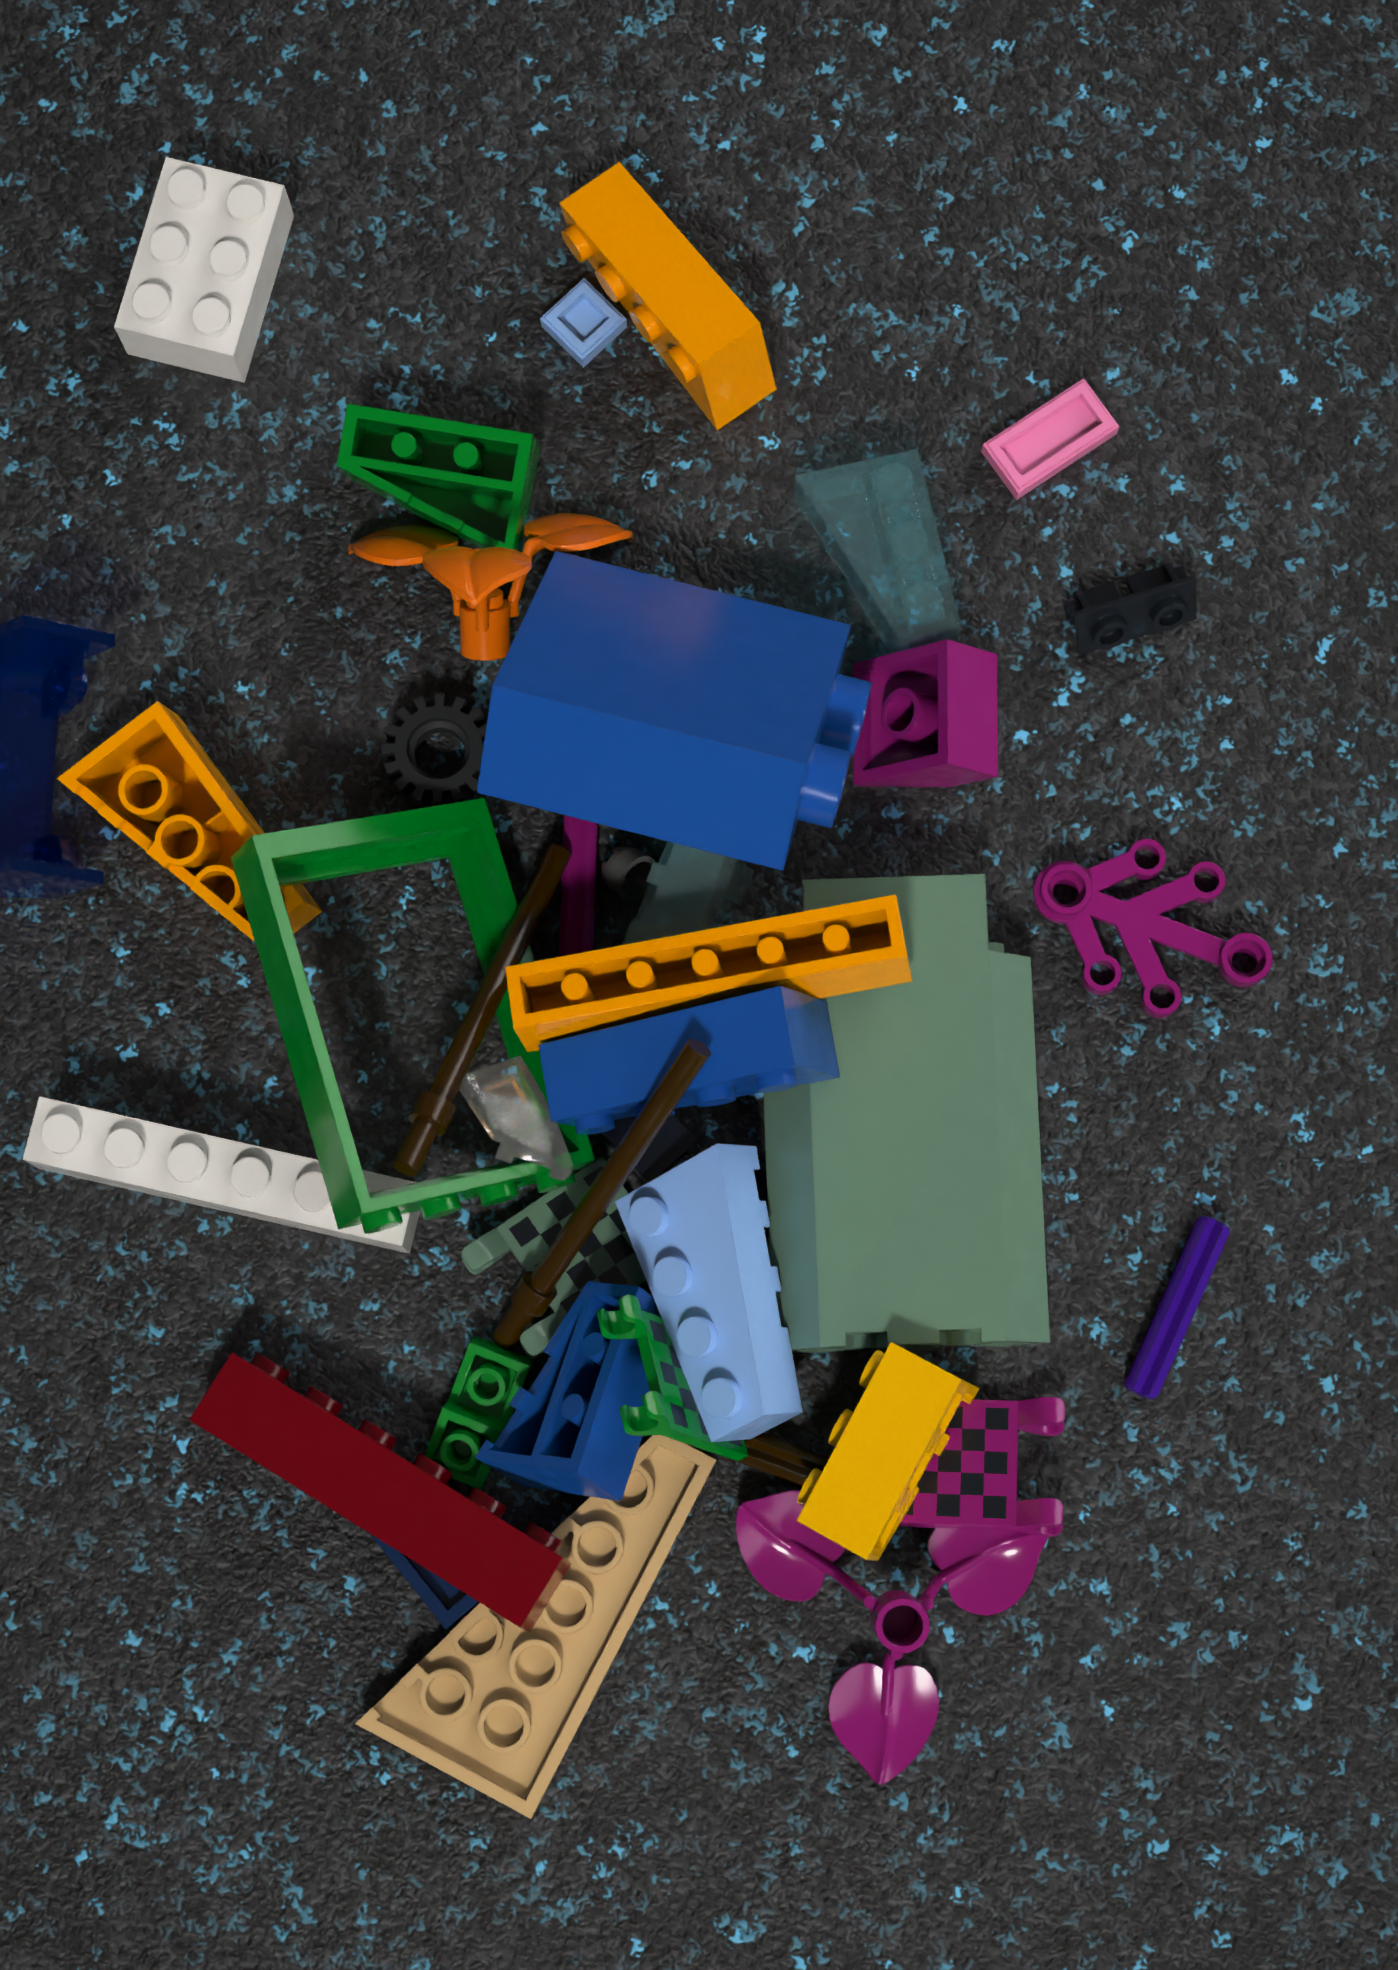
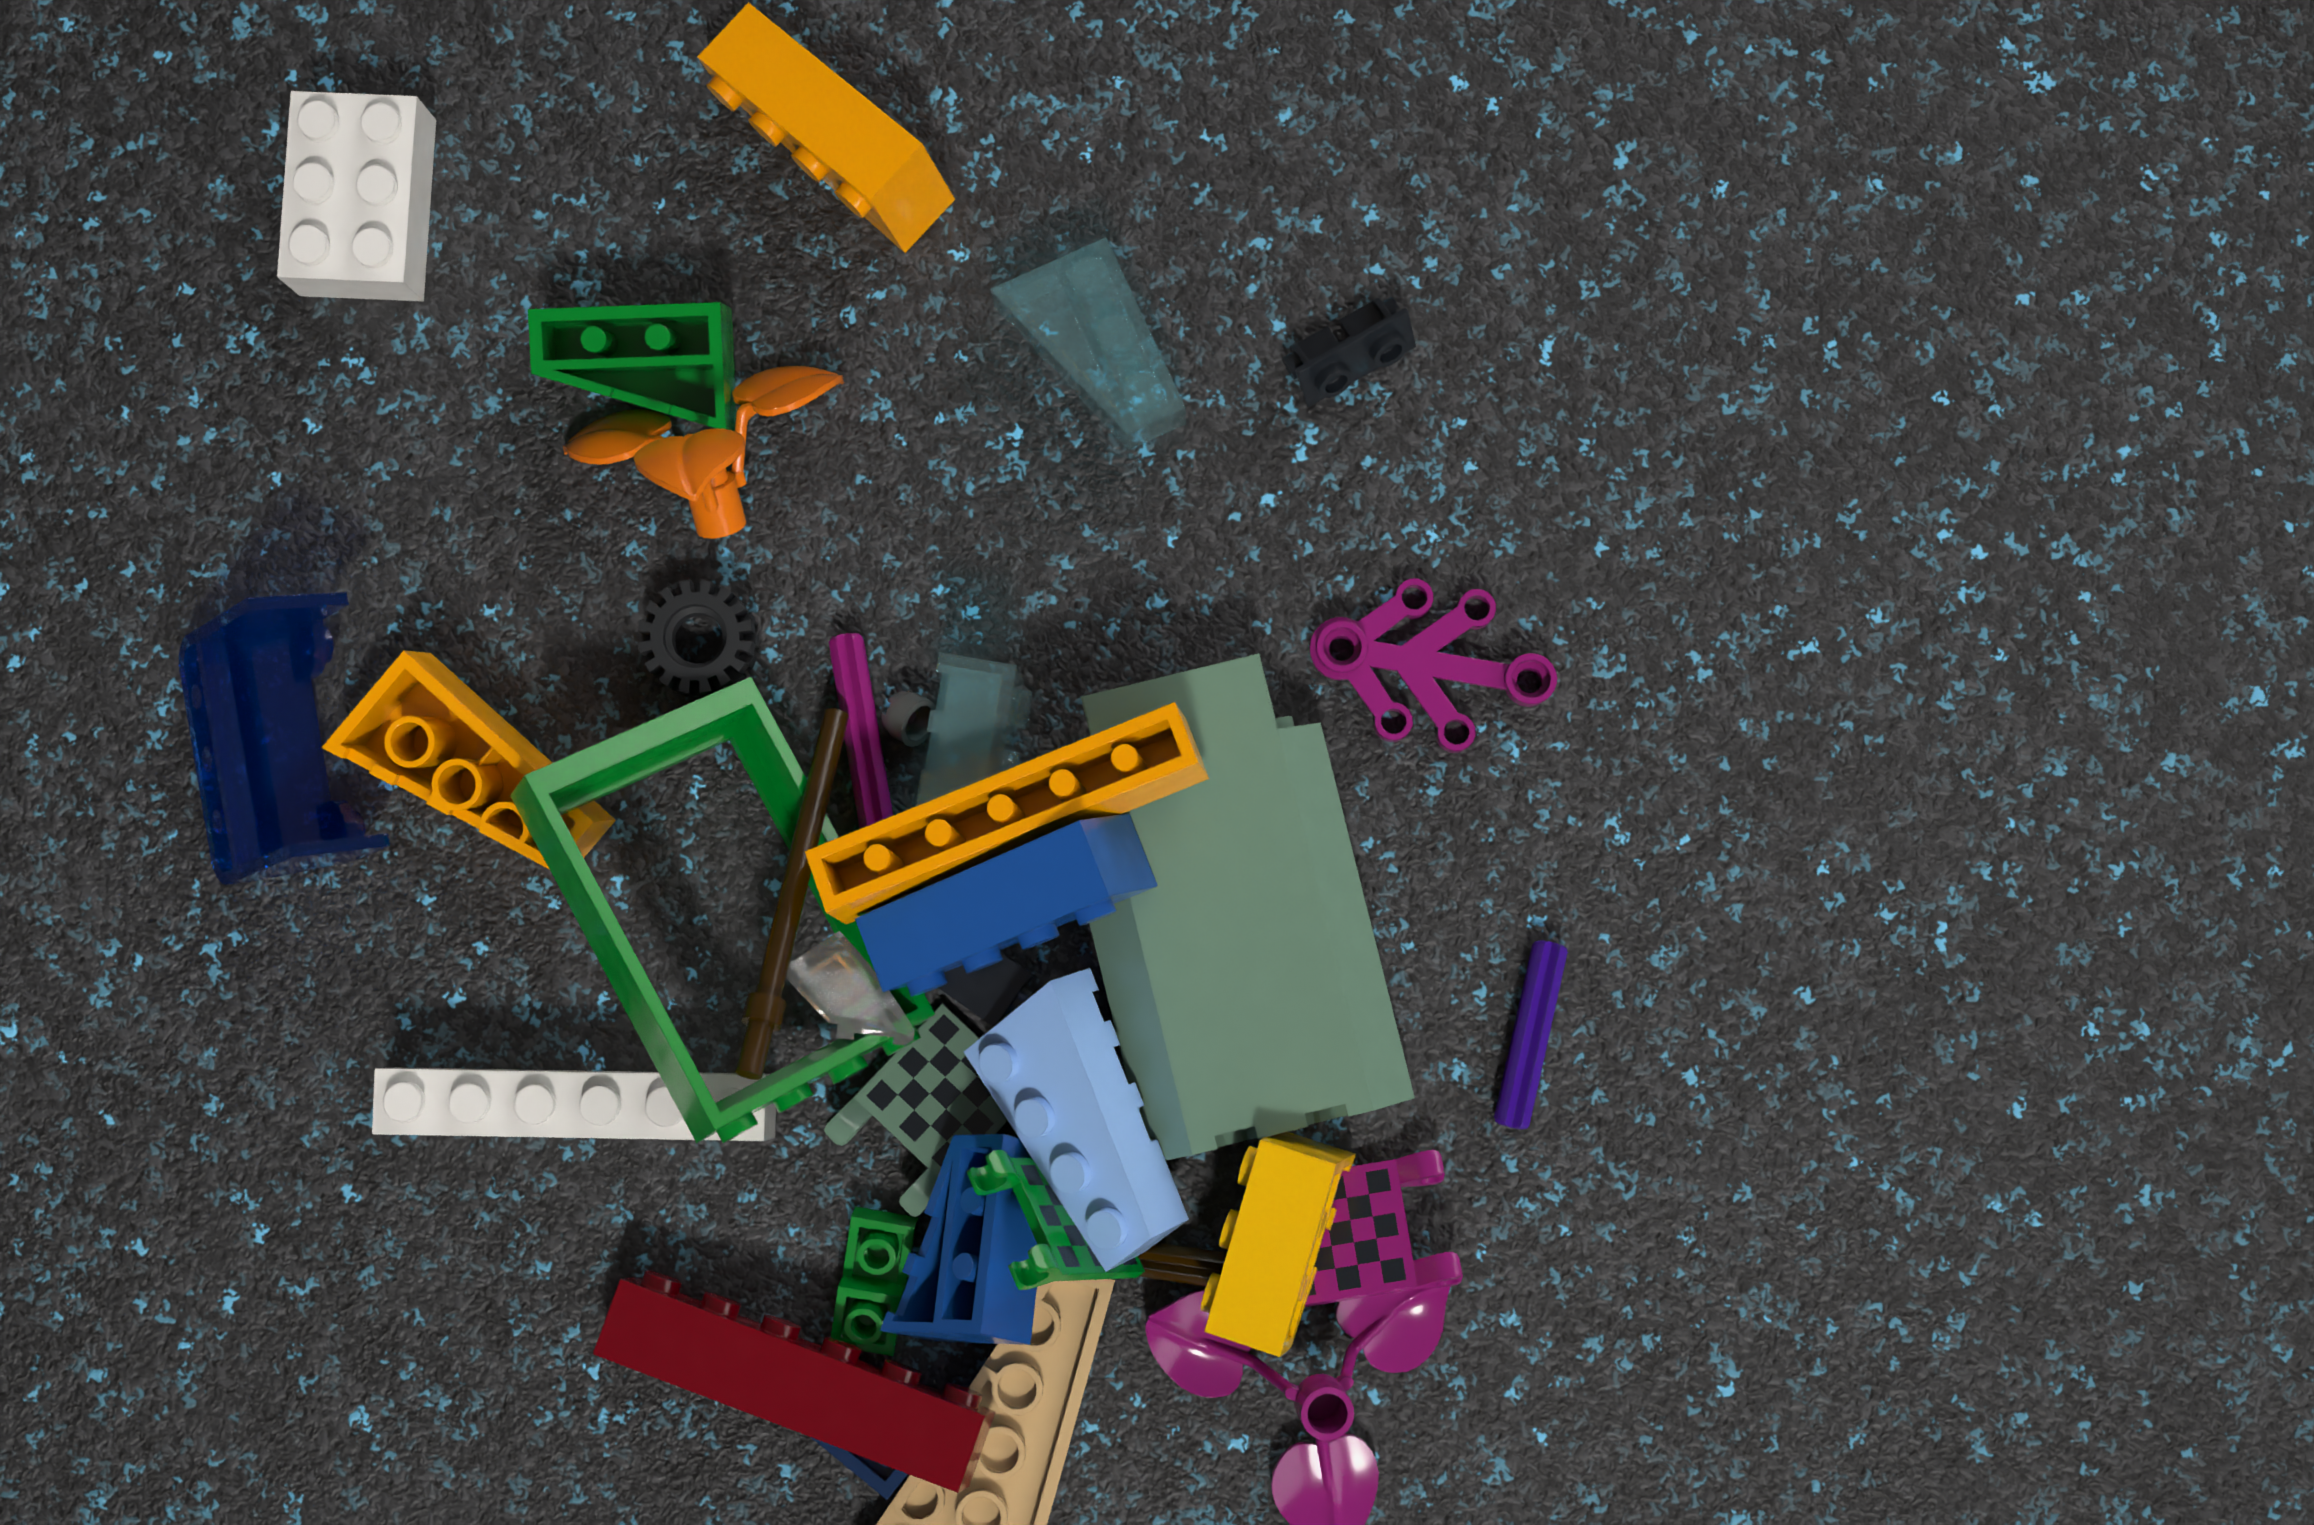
camera: 10 degrees left, 5 degrees up
blue brick [477,551,872,871] -> none
dark brown bar [491,1039,711,1350] -> none
light blue tile [540,278,627,368] -> none
magenta slope [853,639,998,787] -> none
bright pink tile [981,378,1119,500] -> none

